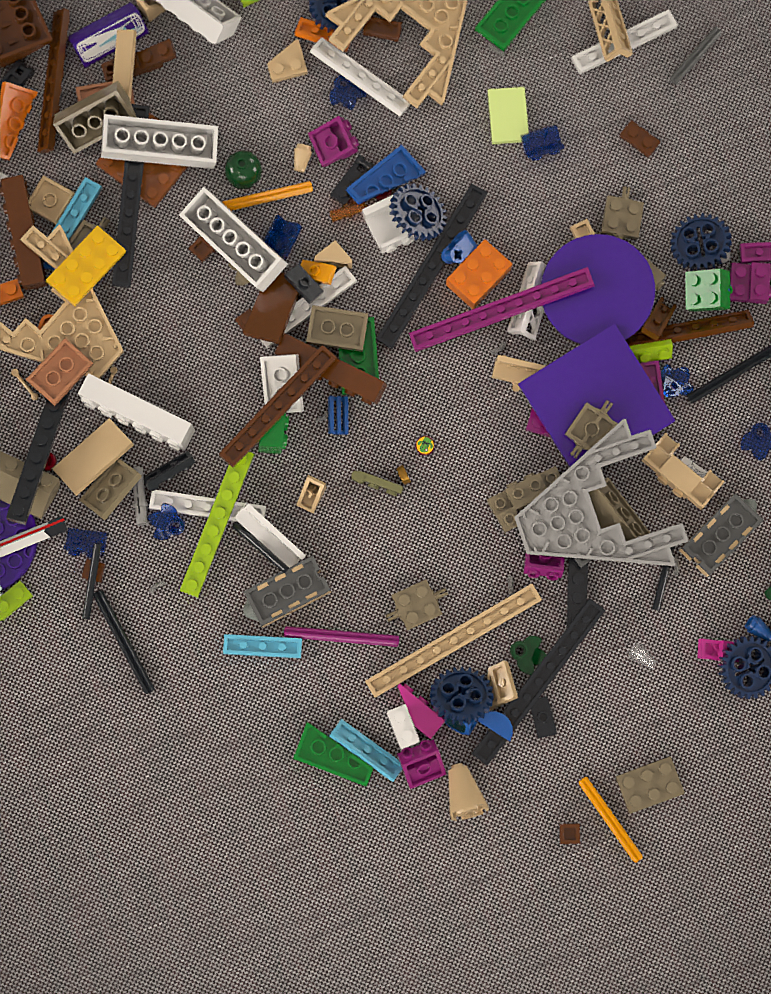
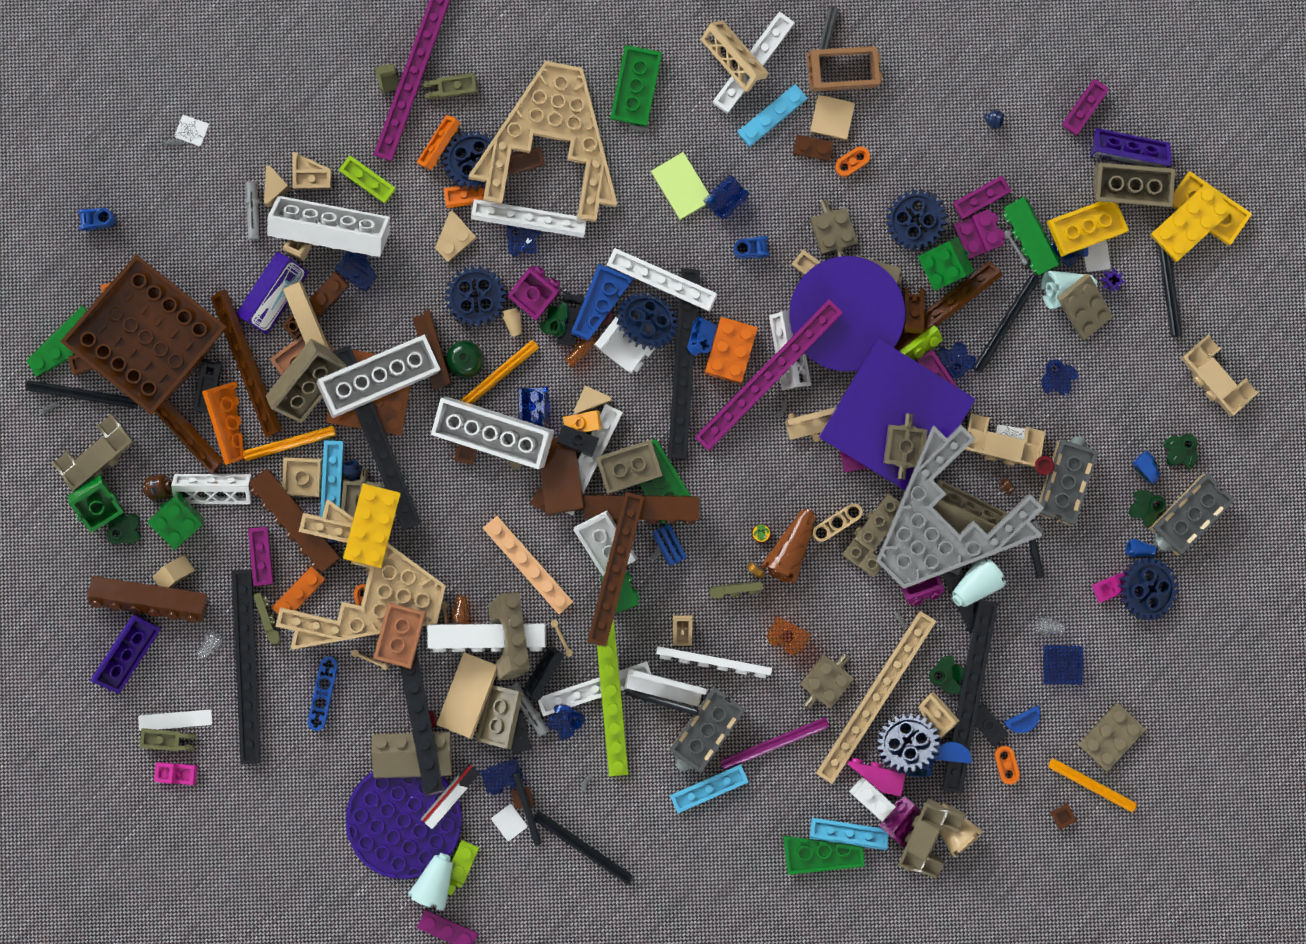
camera: 25 degrees left, 5 degrees up
none -> light orange axle [243,426,336,461]
none -> clear blue wing [334,251,377,293]
none -> dark blue plate [342,460,362,481]
none -> reddish brown fence [412,310,453,391]
none -> dark blue gear [445,265,507,328]
none -> clear orange cone [451,596,470,625]
none -> light nougat plate [483,516,573,614]
none -> dark tan arch [488,592,530,680]
none -> white sticker [491,804,528,841]
none -> black plate [511,712,532,754]
none -> dark green plate [540,302,569,337]
none -> tan hinge [551,620,573,657]
none -> white plate [607,248,718,312]
none -> white plate [656,646,772,678]
none -> blue piece [733,236,770,259]
none -> medium azure plate [737,84,807,147]
none -> dark orange cone [761,508,816,584]
none -> clear orange brick [765,616,811,656]
none -> medium nougat window [806,46,882,92]
none -> tan tile [810,95,855,141]
none -> tan beam [812,504,863,542]
none -> orange plate [835,146,870,177]
none -> dark tan bracket [898,799,966,879]
none -> light aqua cone [952,559,1006,607]
none -> orange plate [994,746,1020,784]
none -> reddish brown plate [999,477,1016,496]
none -> blue tile [1003,705,1040,733]
none -> dark red tile [1035,456,1055,476]
none -> clear blue plate [1042,645,1083,685]

